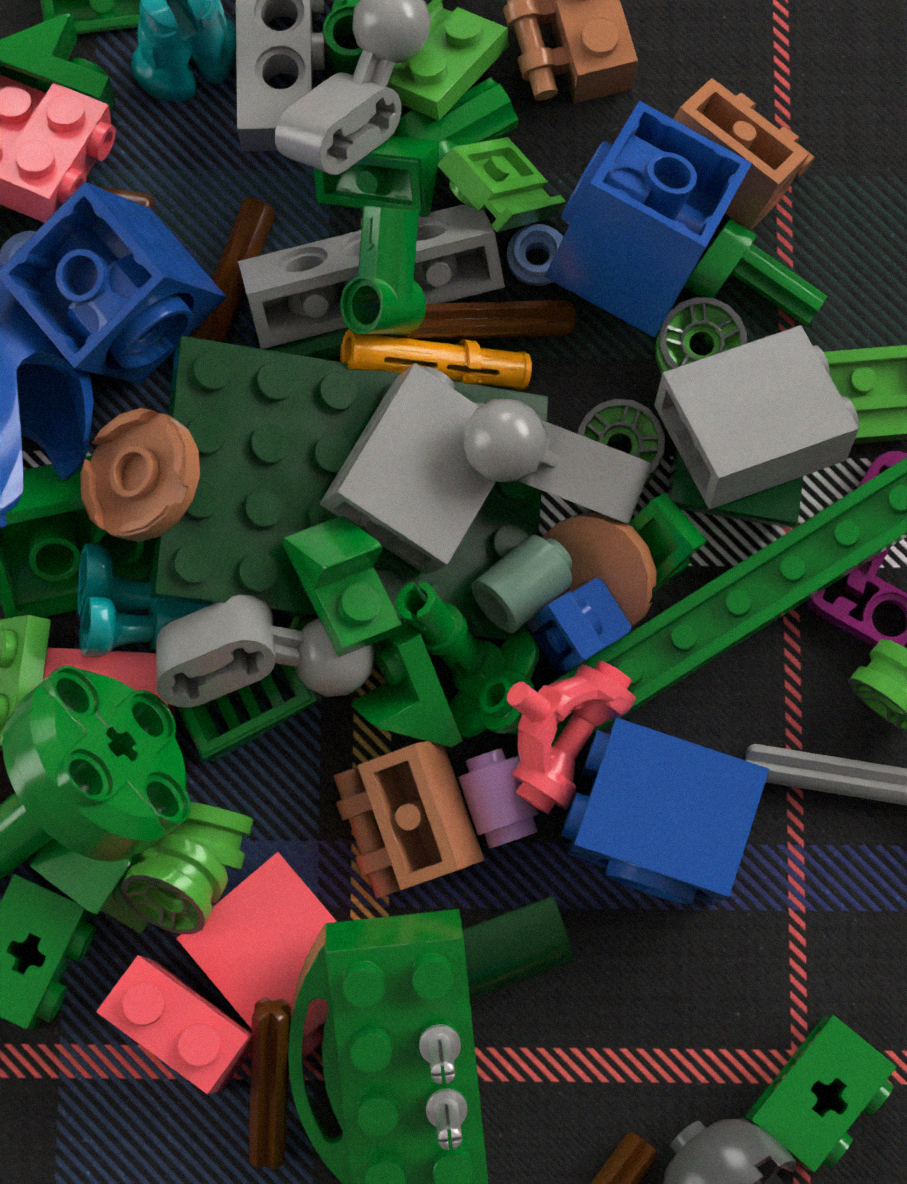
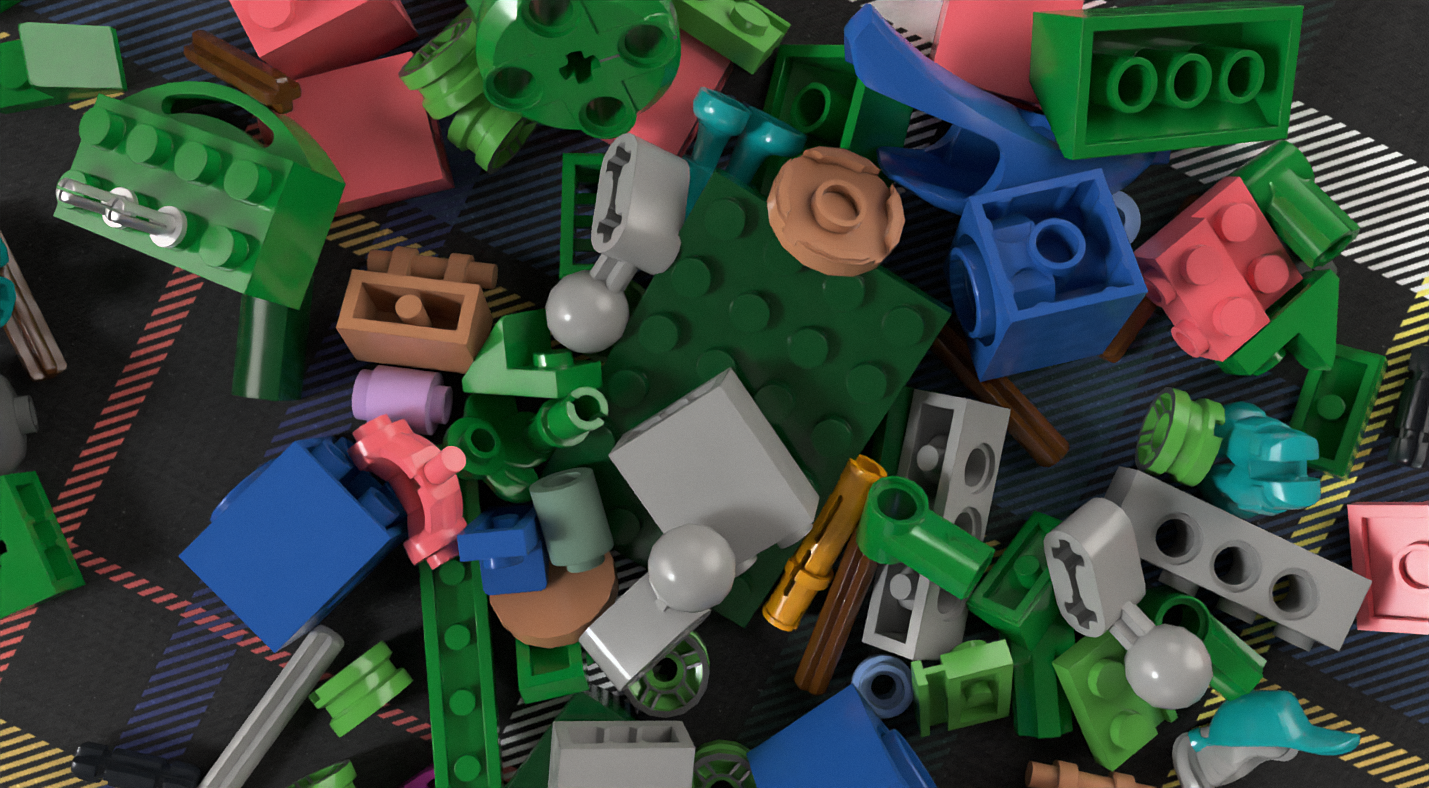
camera: 120 degrees right, 10 degrees up
green slope [282,516,403,657] -> none
none -> bright green wheel [308,640,413,737]
none -> bright green wheel [1135,387,1225,487]

